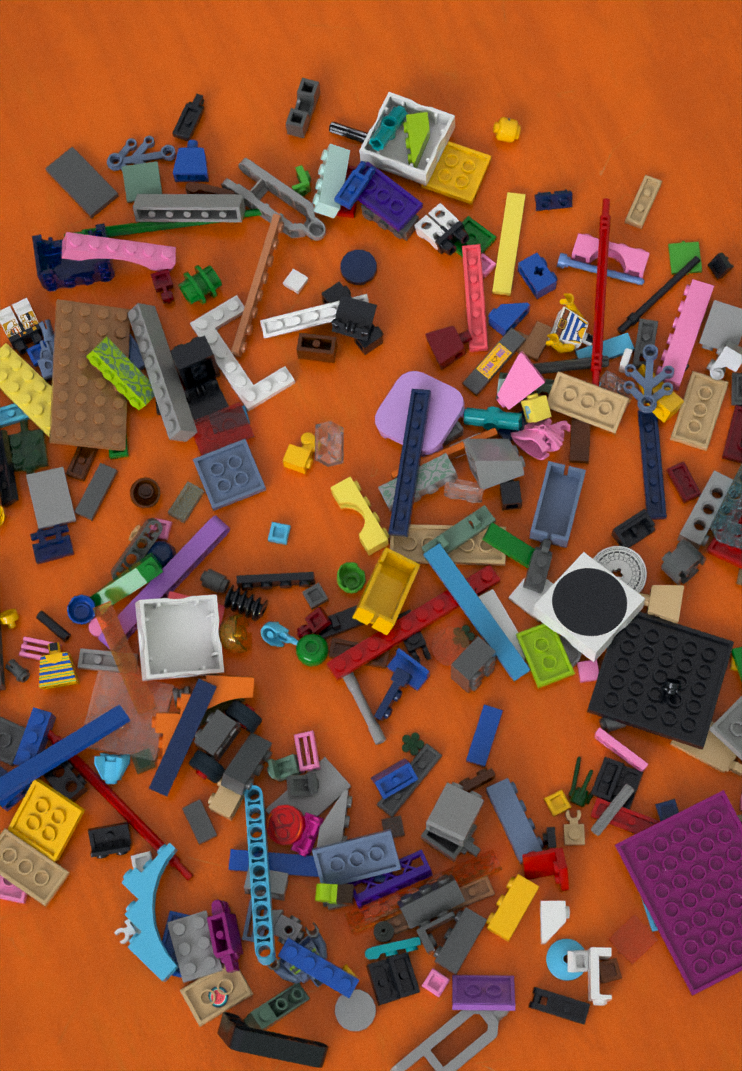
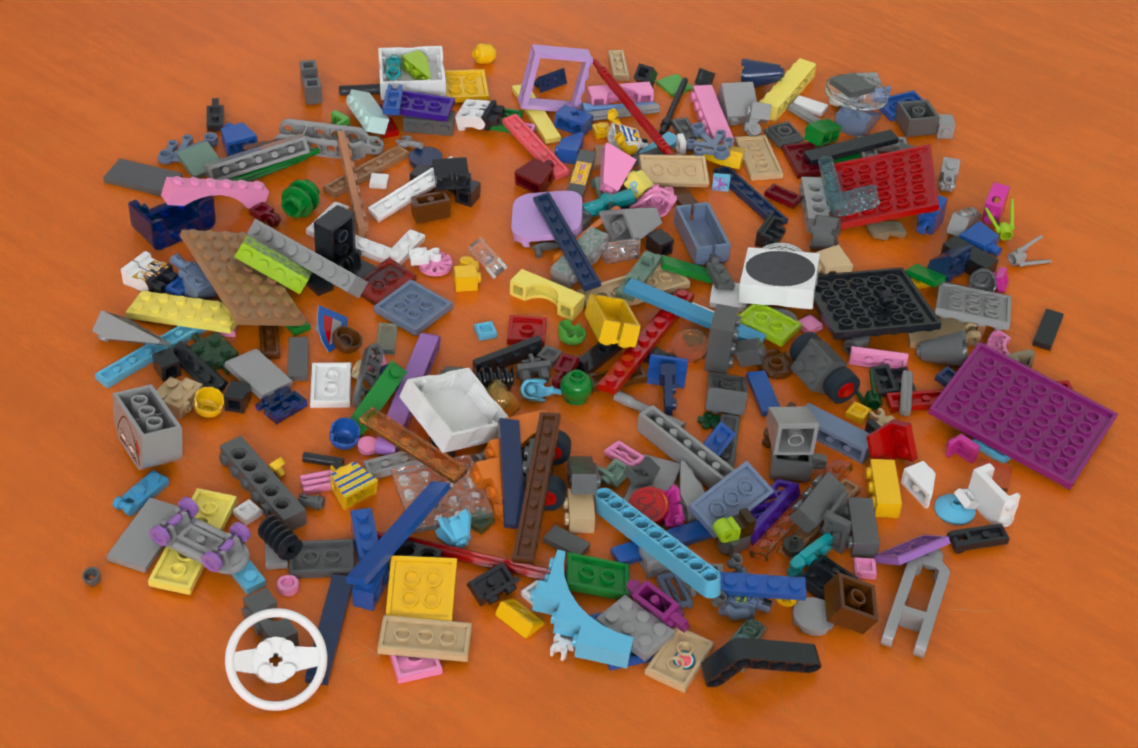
camera: 40 degrees left, 30 degrees down
none -> black brick [224,380,252,414]
none -> white tile [310,362,351,408]
none -> shield [315,305,348,353]
none -> medium nougat tile [323,145,410,199]
none -> light grey bar [396,135,423,149]
none -> white plate [408,247,441,266]
none -> bright pink wheel [419,251,452,277]
none -> yellow slope [495,598,545,638]
none -> red tile [507,315,547,347]
none -> reddish brown tile [512,412,561,565]
none -> dark grey hips [514,353,551,384]
none -> lavender window [518,44,593,112]
none -> dark grey bar [531,242,559,258]
none -> green tile [565,552,629,600]
none -> light grey axle [587,103,660,121]
none -> yellow plate [591,122,610,139]
none -> black brick [633,63,658,88]
none -> light grey brick [637,405,735,489]
none -> dark grey slope [705,371,748,416]
none -> medium azure tile [712,173,730,192]
none -> dark grey brick [735,338,766,367]
none -> reddish brown tile [757,349,794,380]
none -> brick [789,332,860,404]
none -> reddish brown brick [824,572,878,634]
none -> dark grey cone [916,331,967,368]
none -> dark pink bracket [946,433,980,464]

